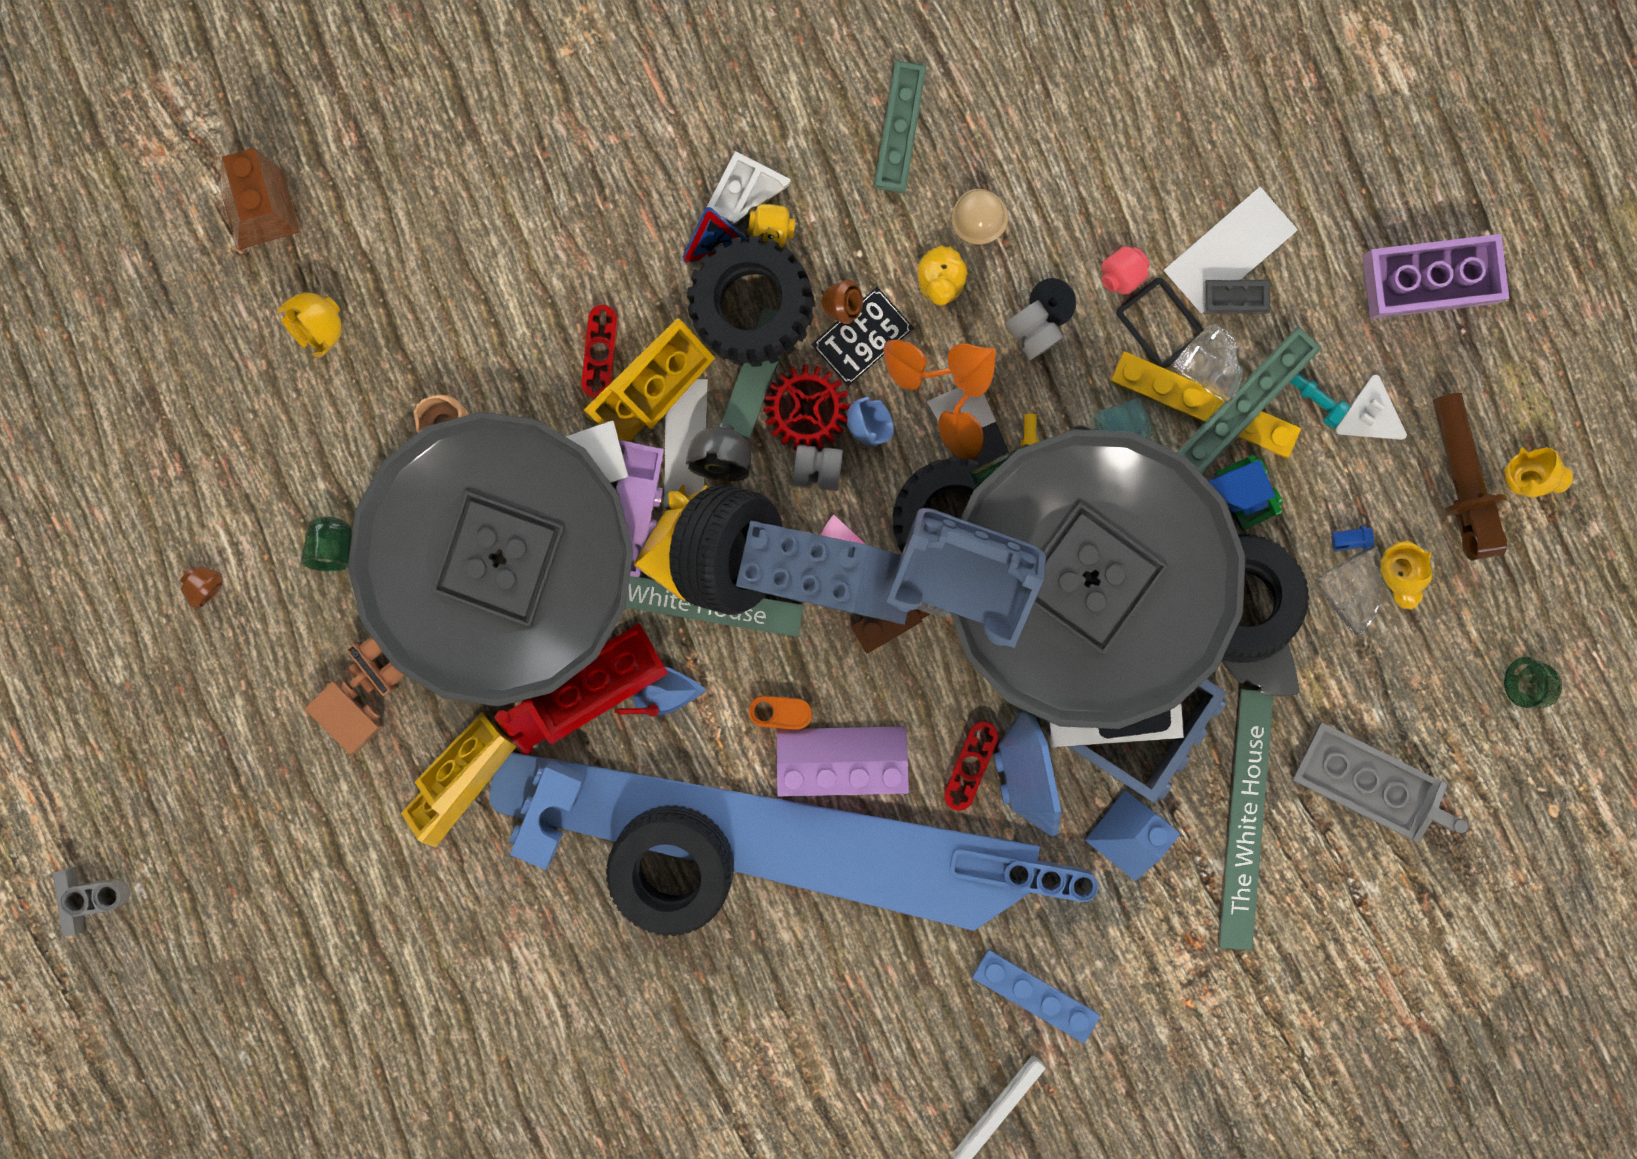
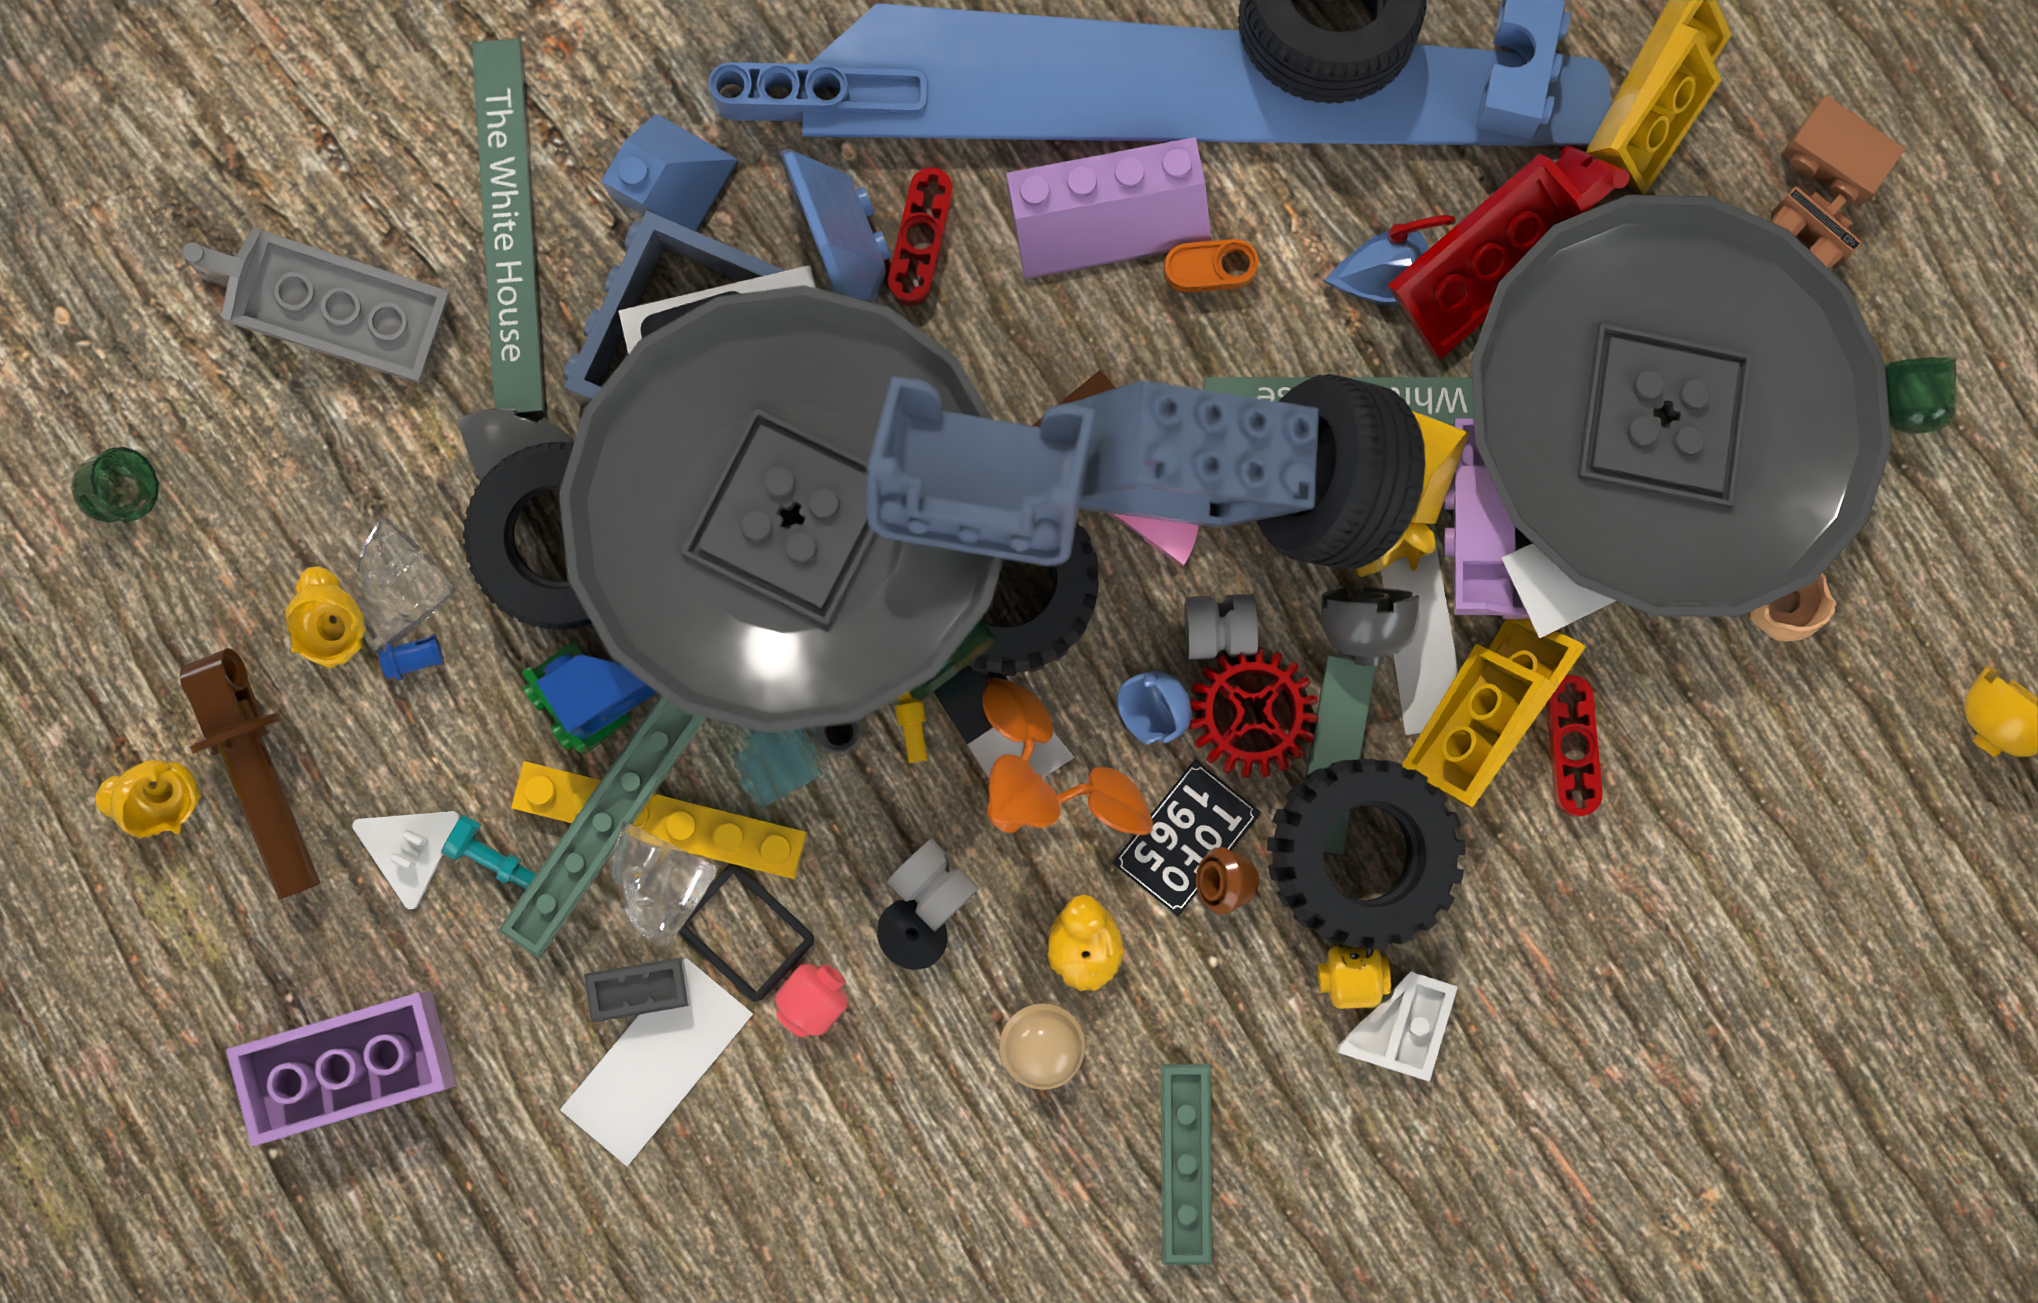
camera: 170 degrees right, 5 degrees down
piece [682,207,749,263] -> none

